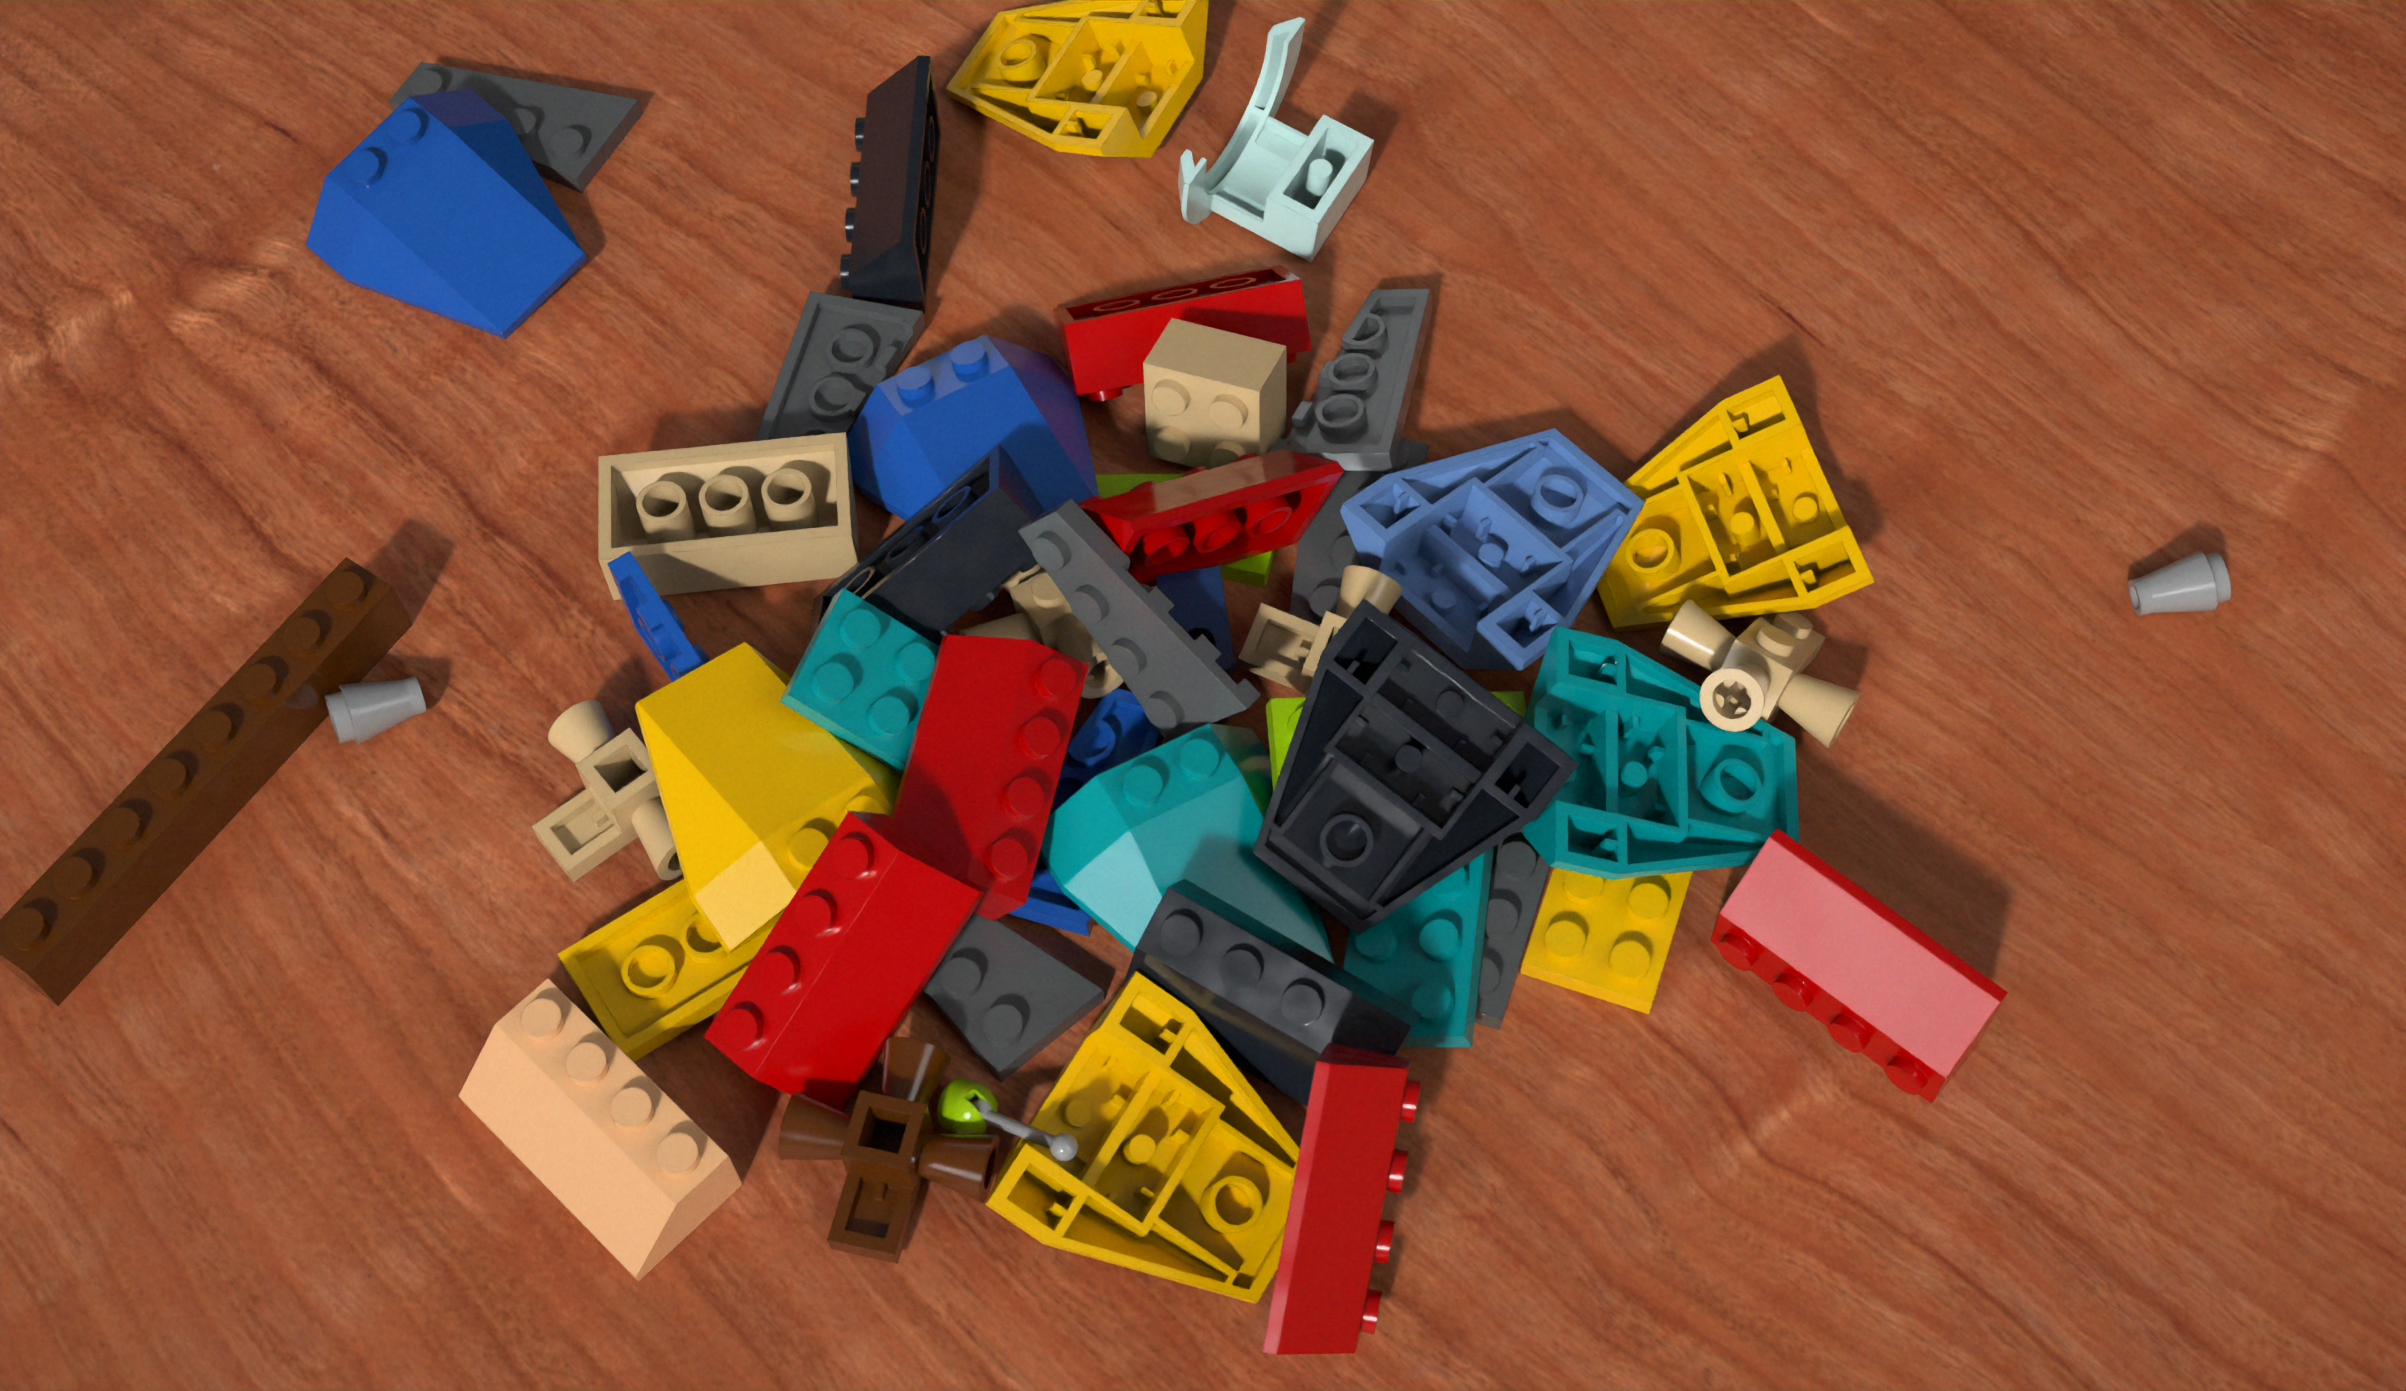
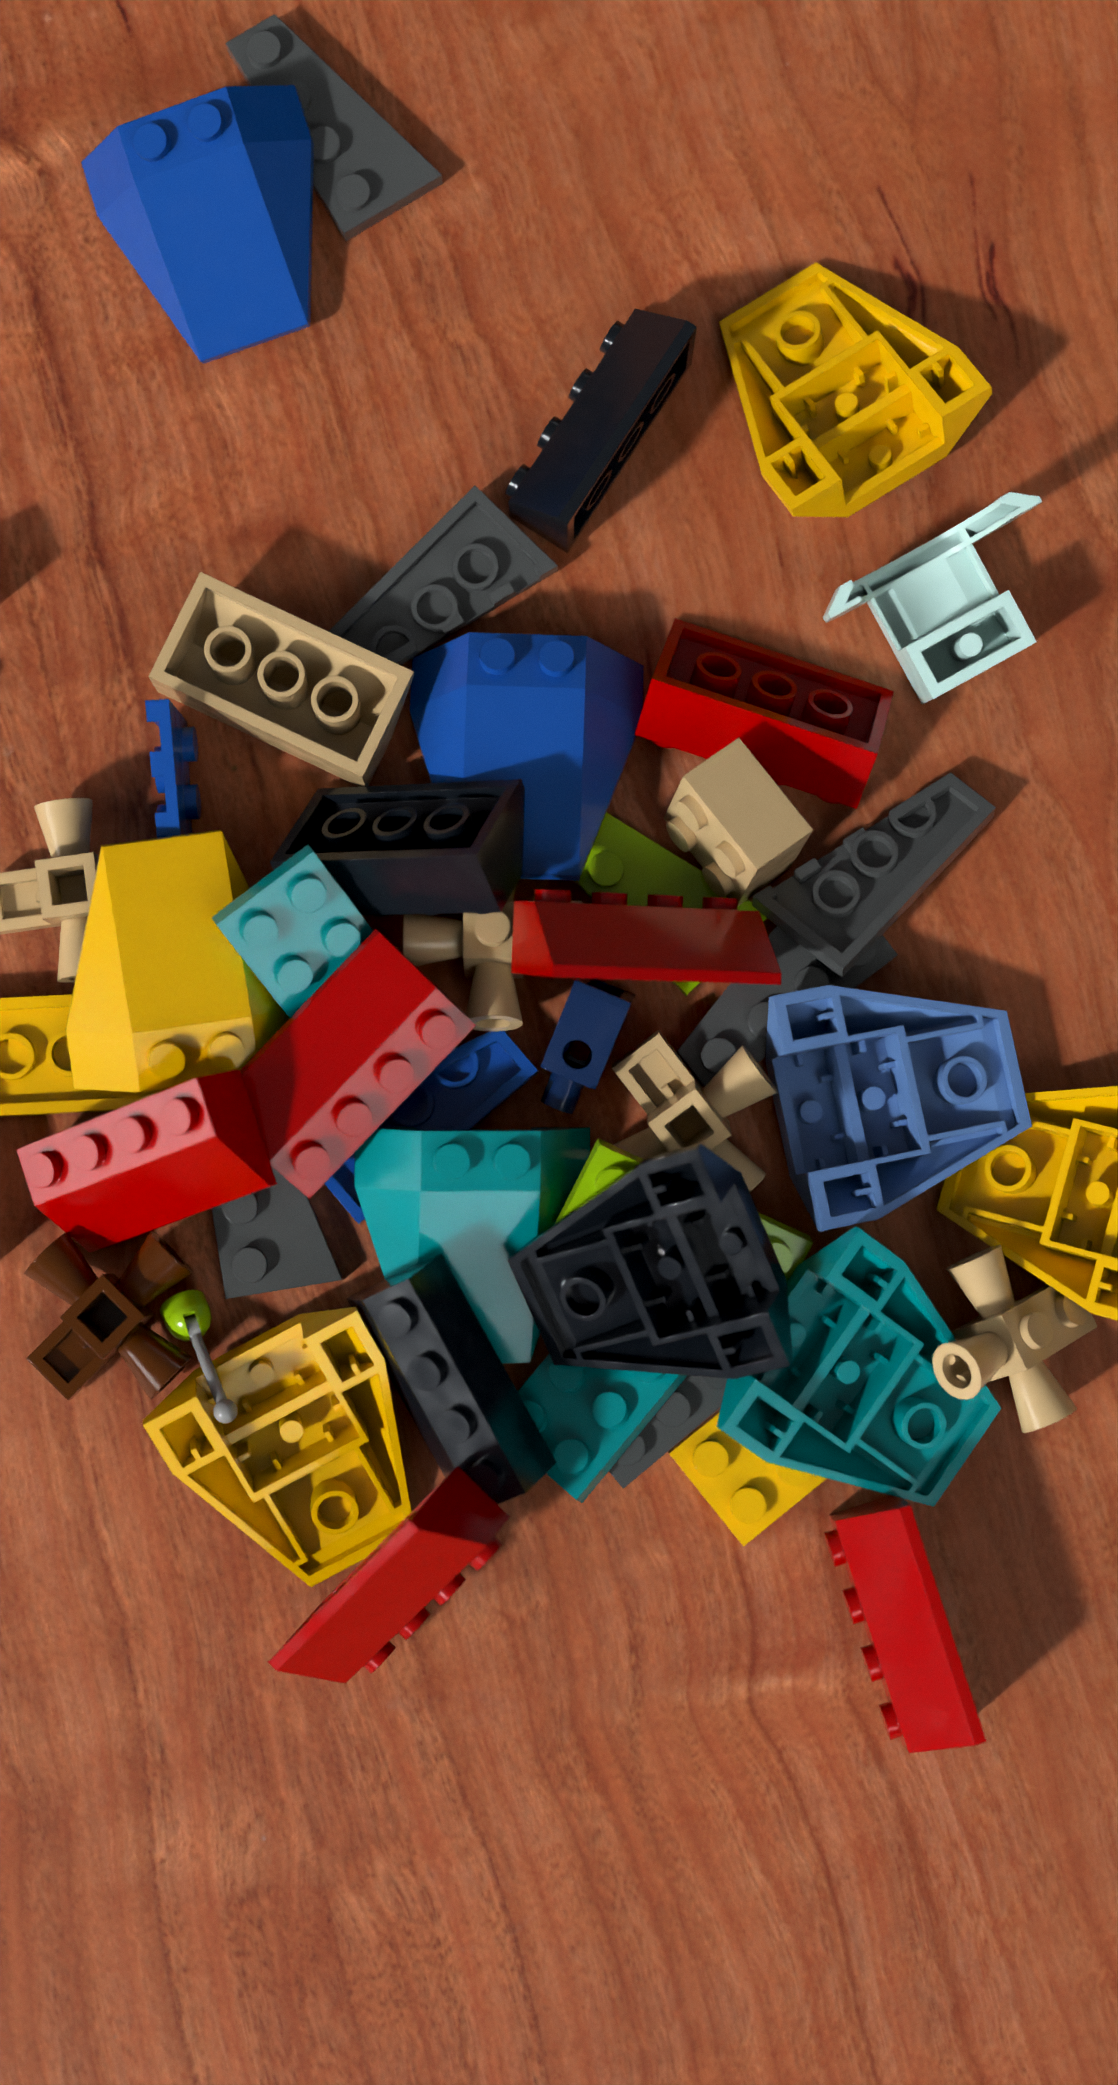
camera: 30 degrees right, 25 degrees up
dark grey wing [1018,498,1261,741] -> none

